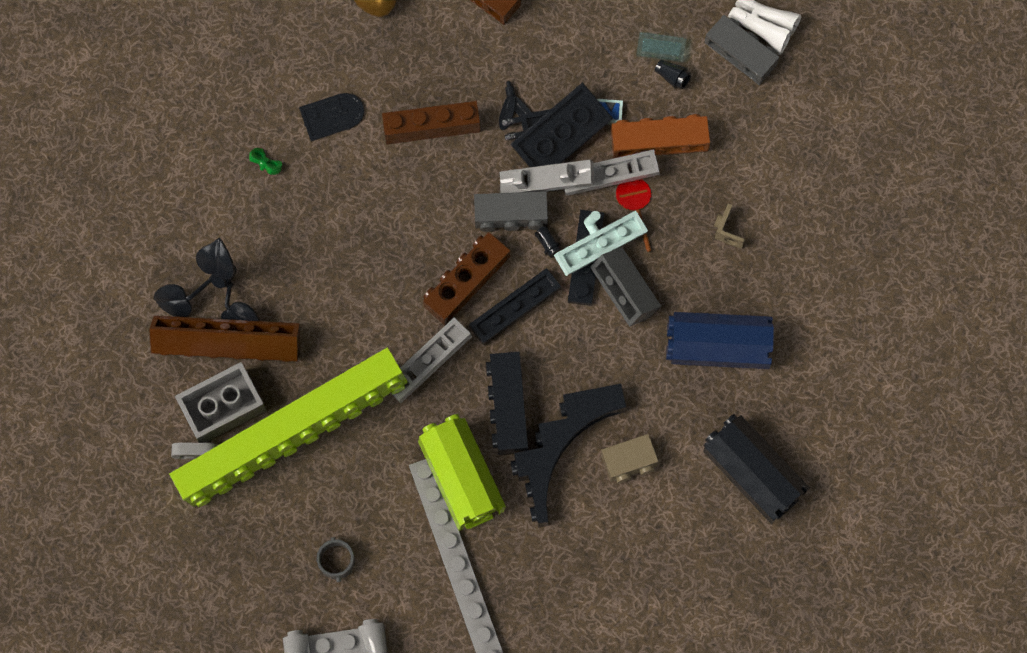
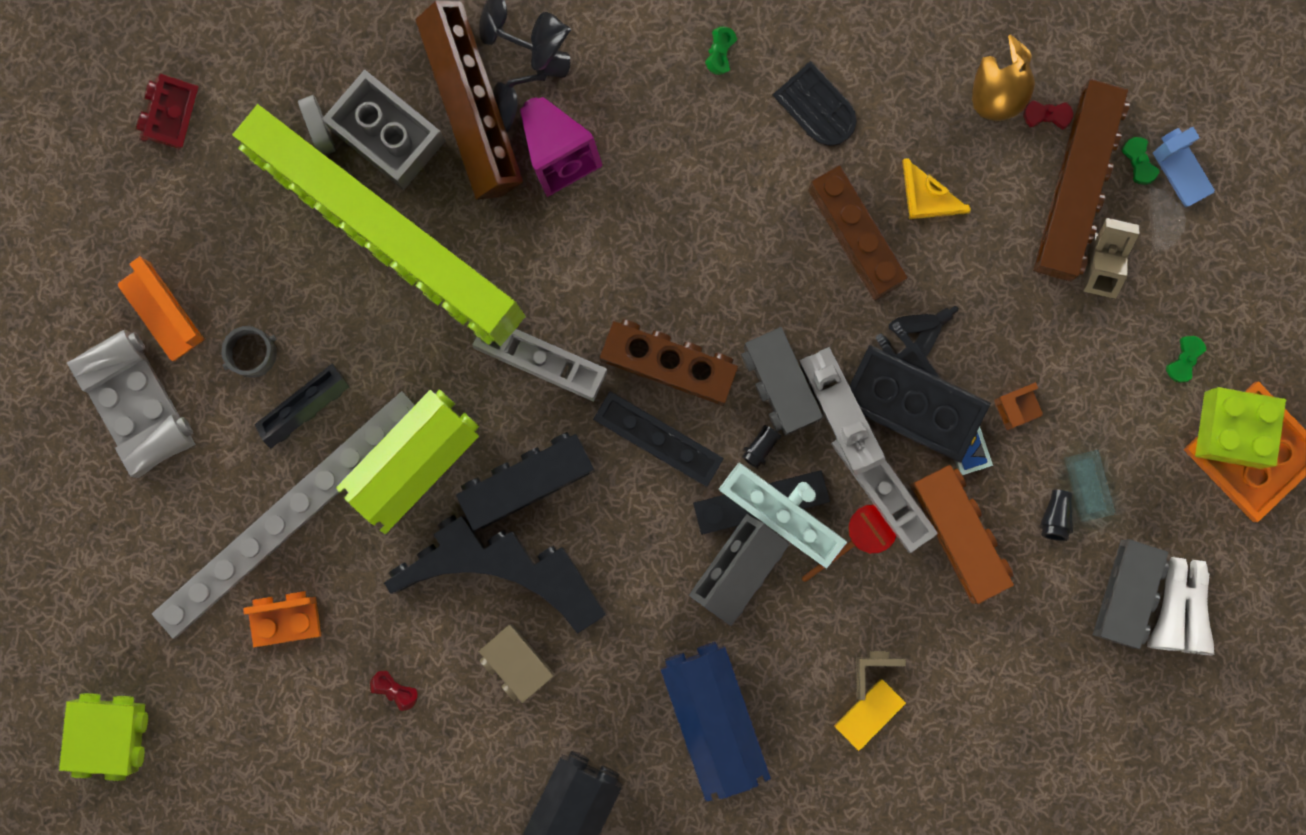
camera: 70 degrees right, 10 degrees up
none -> orange panel [118,256,205,361]
none -> dark red bracket [136,73,199,149]
none -> orange bracket [243,591,321,648]
none -> black plate [255,363,349,449]
none -> dark red piece [370,671,418,711]
none -> magenta slope [520,97,603,197]
none -> yellow tile [834,679,906,751]
none -> yellow tile [902,158,971,219]
none -> dark orange panel [994,382,1043,430]

